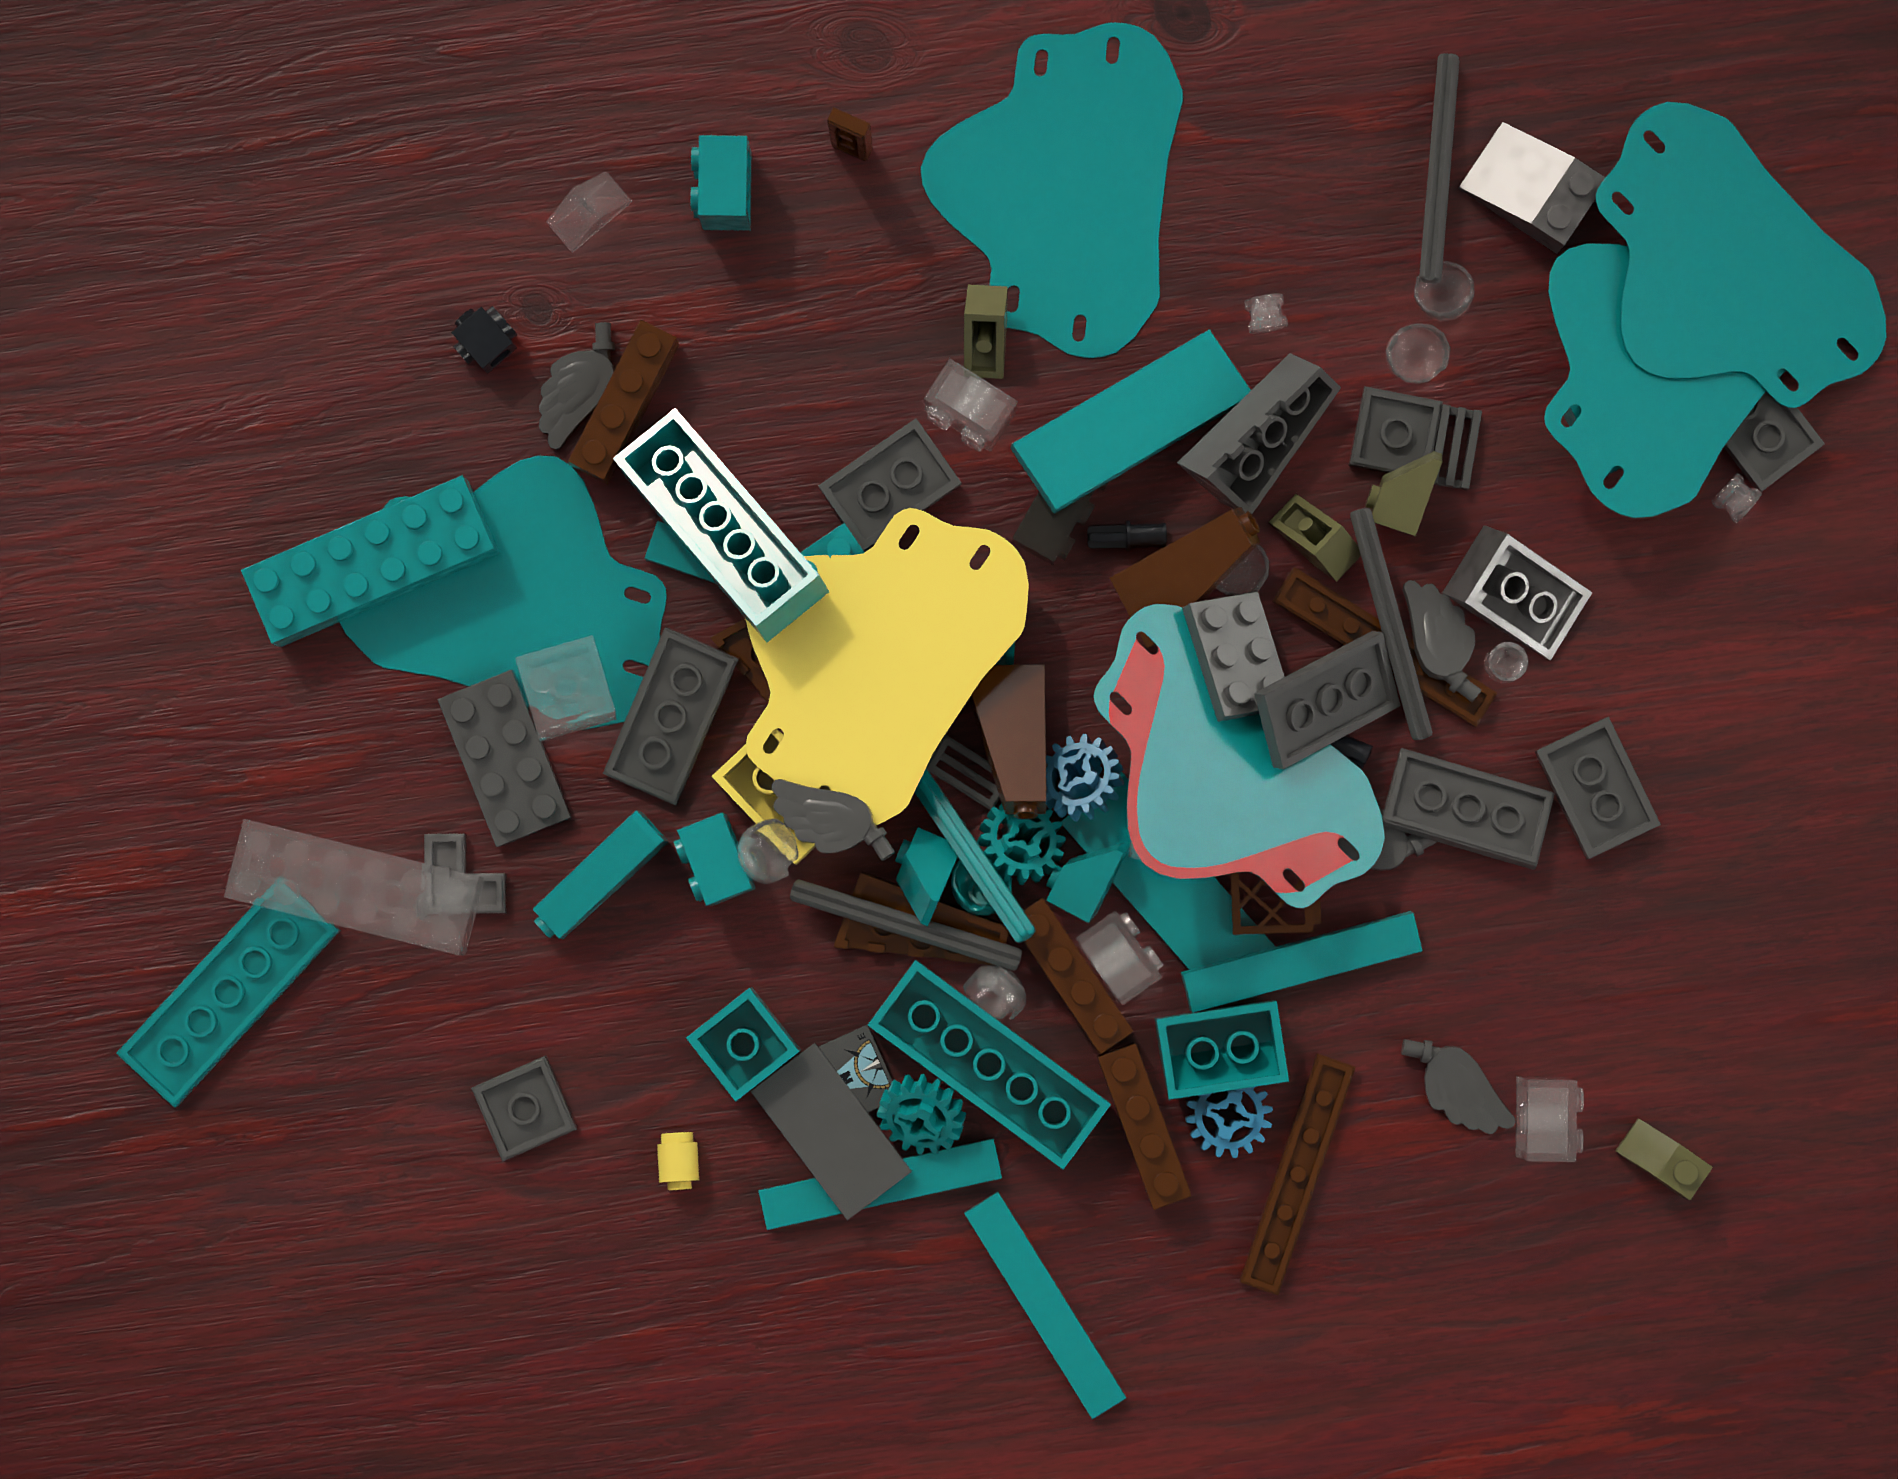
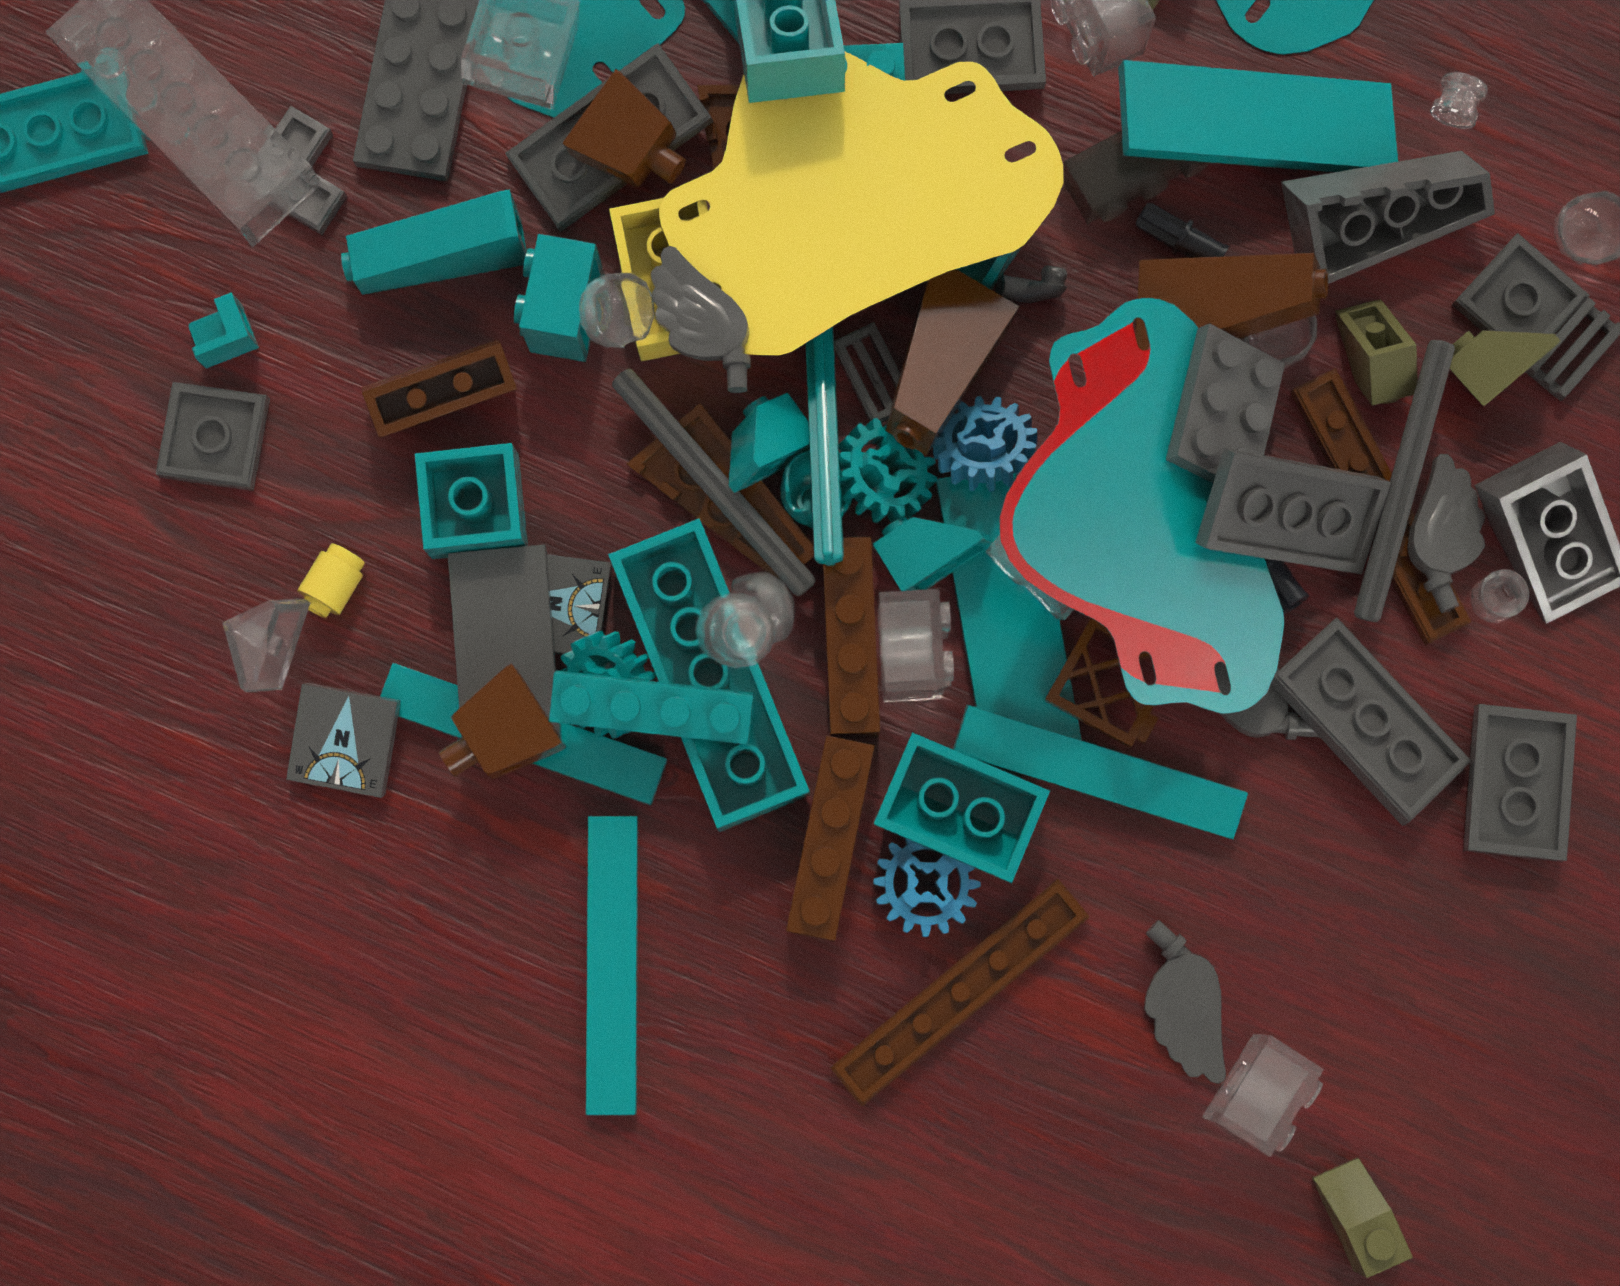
camera: 30 degrees right, 5 degrees down
none -> teal panel [189,292,259,369]
none -> clear slope [222,599,310,693]
none -> dark grey tile [286,683,401,798]
none -> reddish brown brick [362,339,517,438]
none -> reddish brown torso [439,663,567,779]
none -> teal plate [549,670,754,745]
none -> reddish brown torso [562,69,686,187]
none -> clear hair [695,593,776,669]
none -> dark grey arm [996,265,1068,304]

